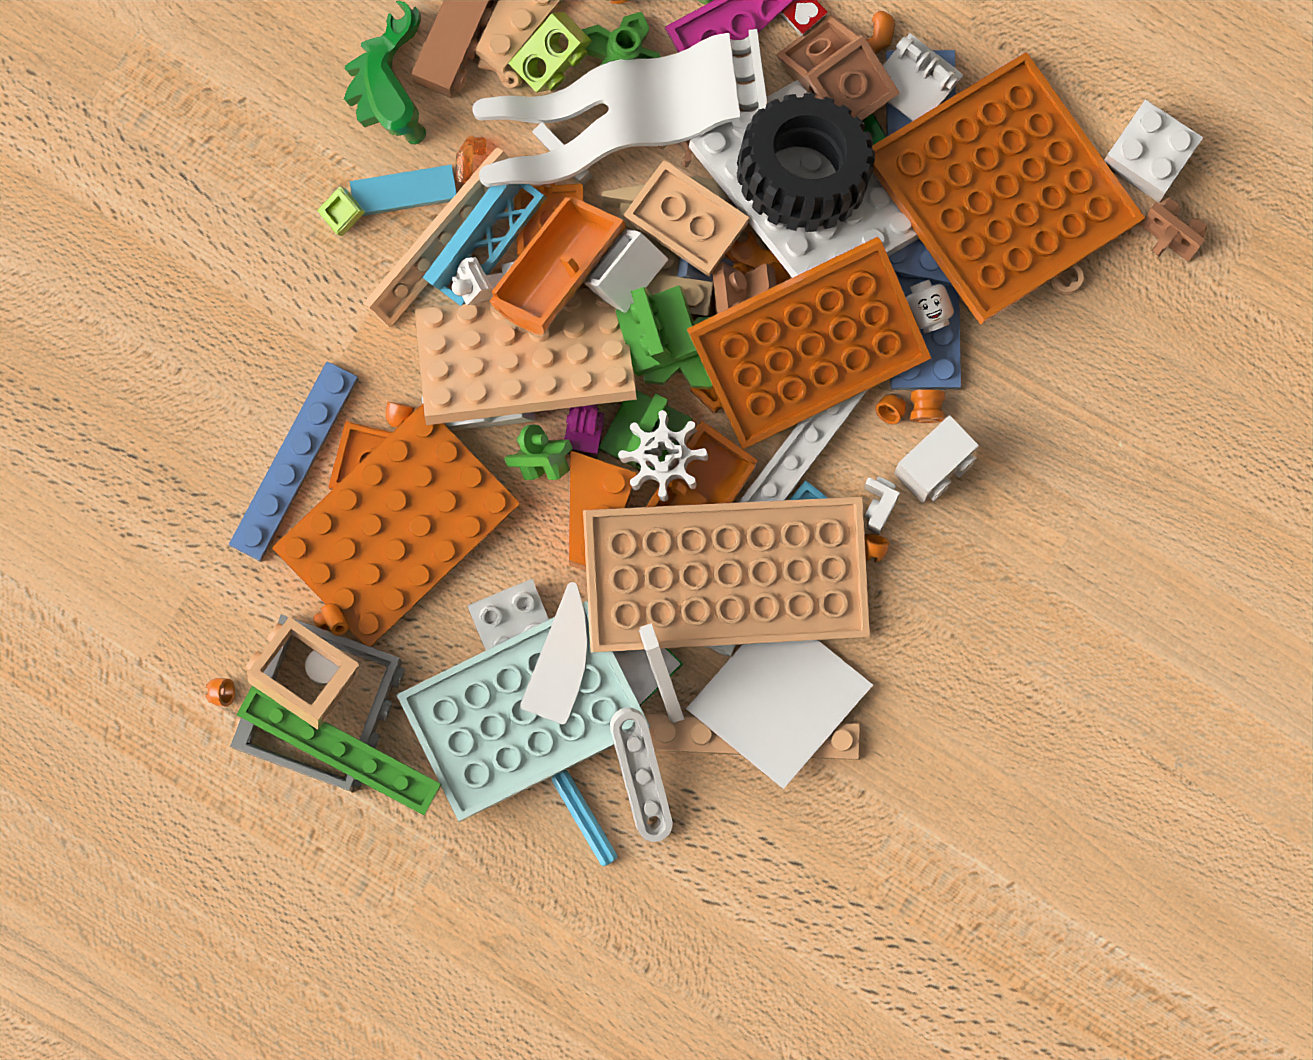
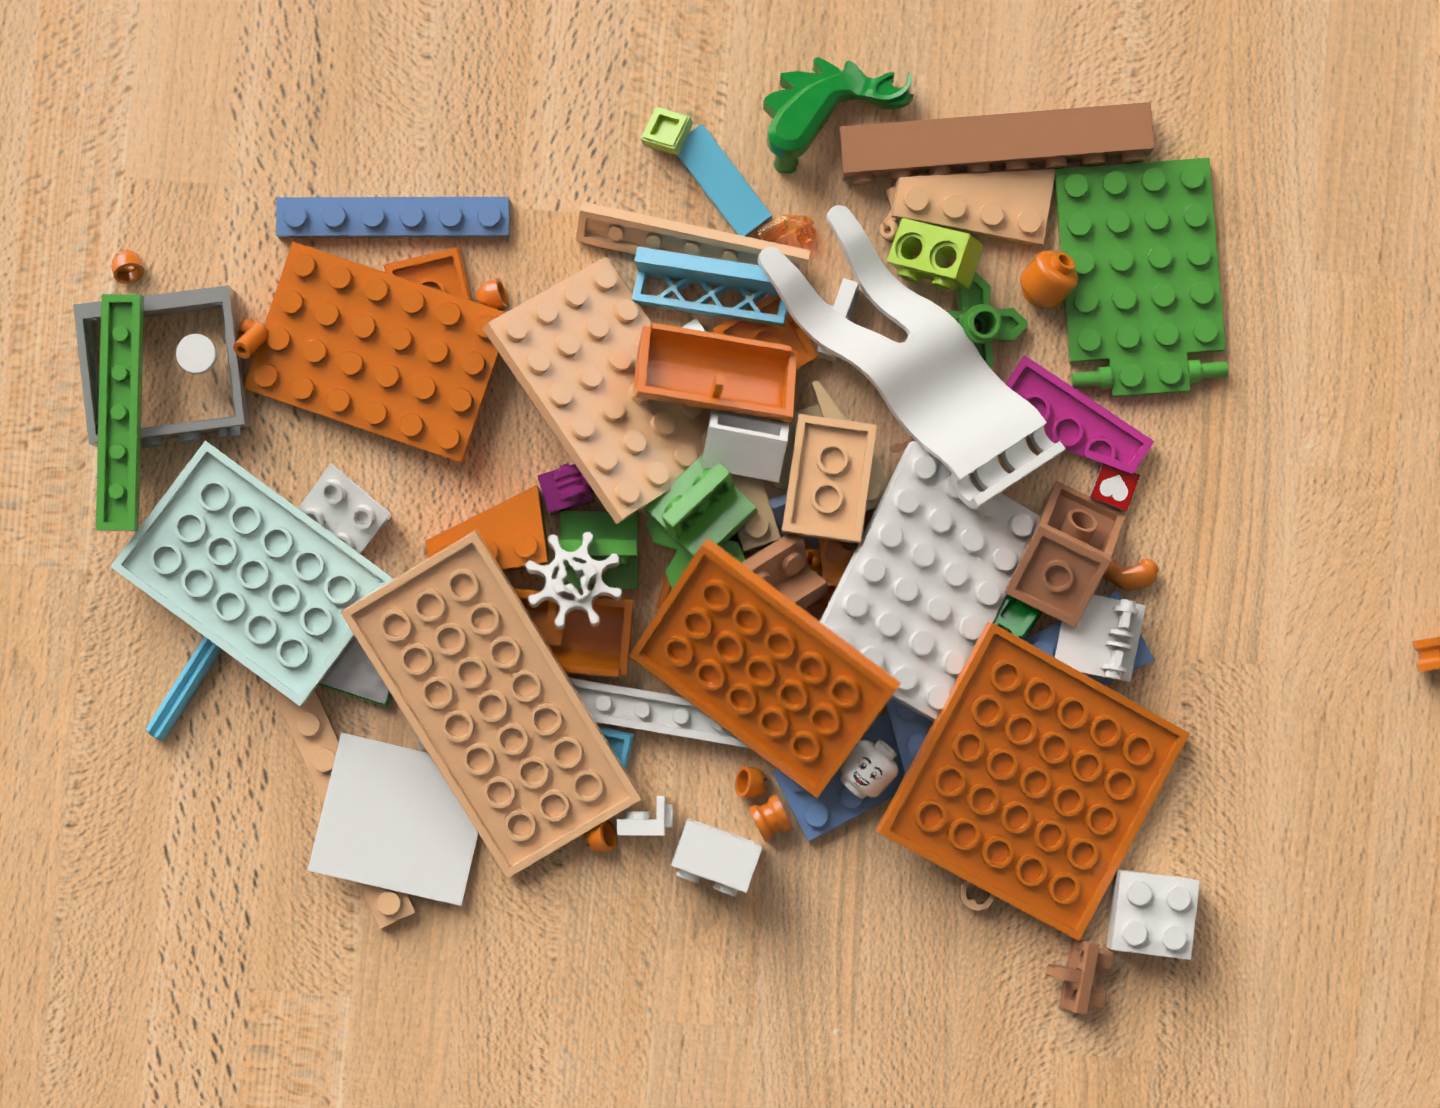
camera: 65 degrees right, 5 degrees up
light nougat window [246,617,360,730] -> none
white piece [452,257,504,305] -> none
bright green hips [504,424,573,480] -> none
white sticker [520,582,587,725] -> none
white plate [610,708,673,842] -> none
white tile [639,623,684,723] -> none
black tyre [736,93,875,232] -> none

